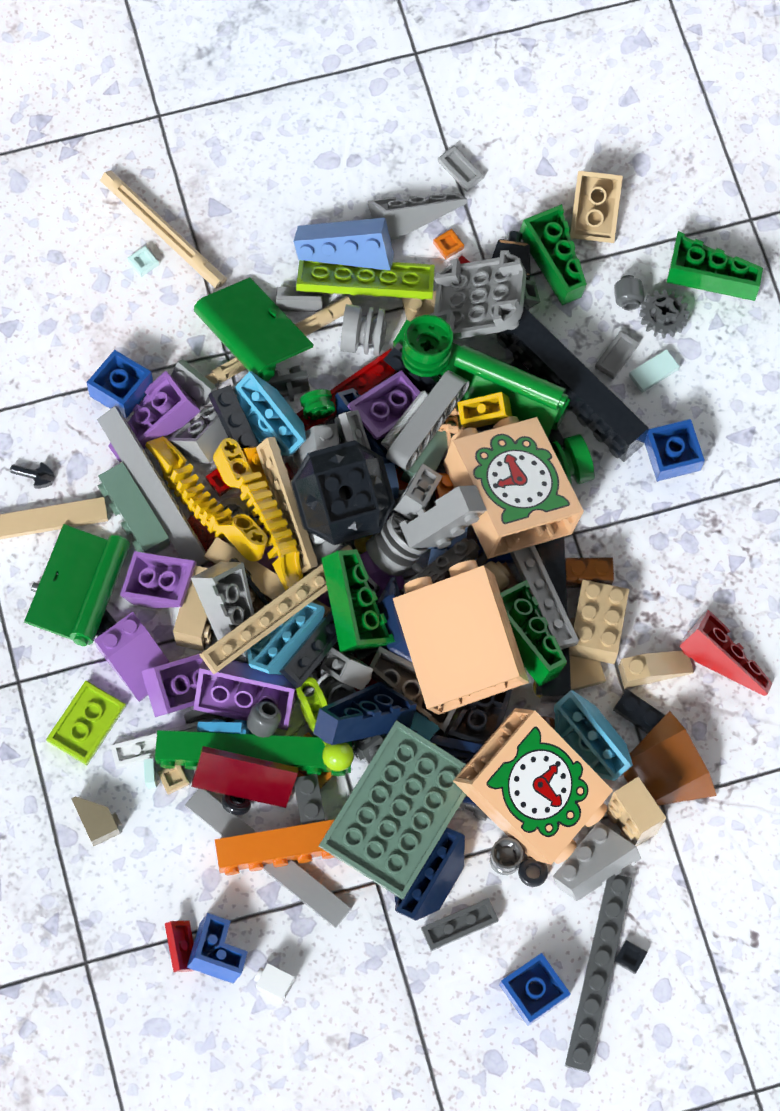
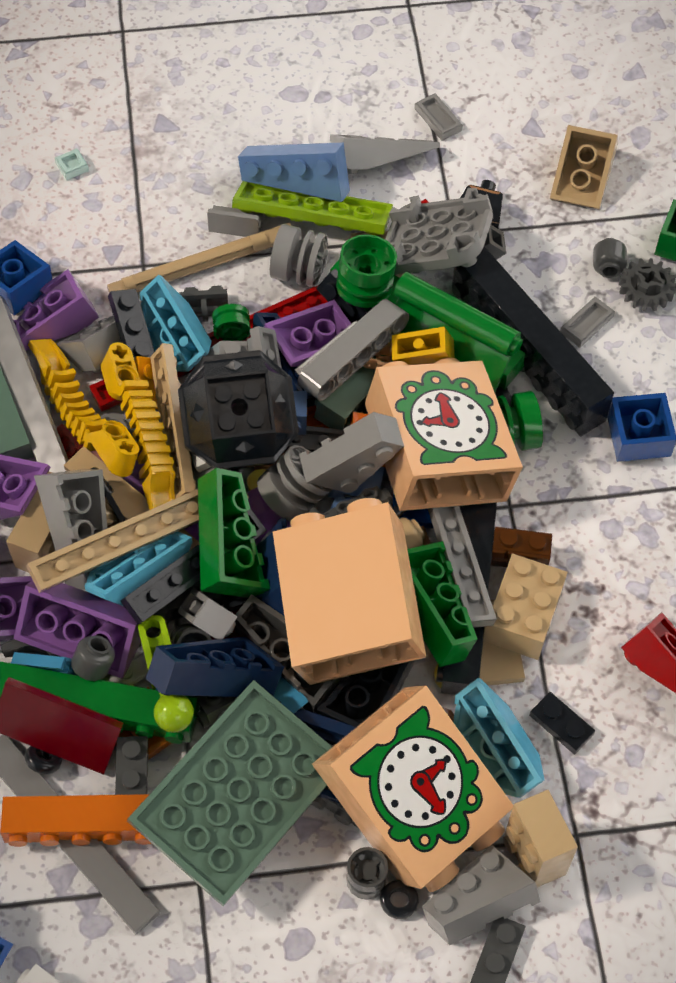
camera: 10 degrees right, 10 degrees down
tan piece [100,171,227,289] -> none
light grey plate [171,359,217,406] -> none
green door [194,277,314,381] -> none
light grey brick [394,464,442,521] -> none
dark blue wedge [394,828,465,921] -> none
dark grey plate [421,898,499,952] -> none
orange tile [433,228,464,260] -> none
green wedge [519,204,587,306] -> none
tan slope [618,651,694,689] -> none
dark orange wedge [623,711,717,806] -> none
light aqua tile [629,349,680,393] -> none

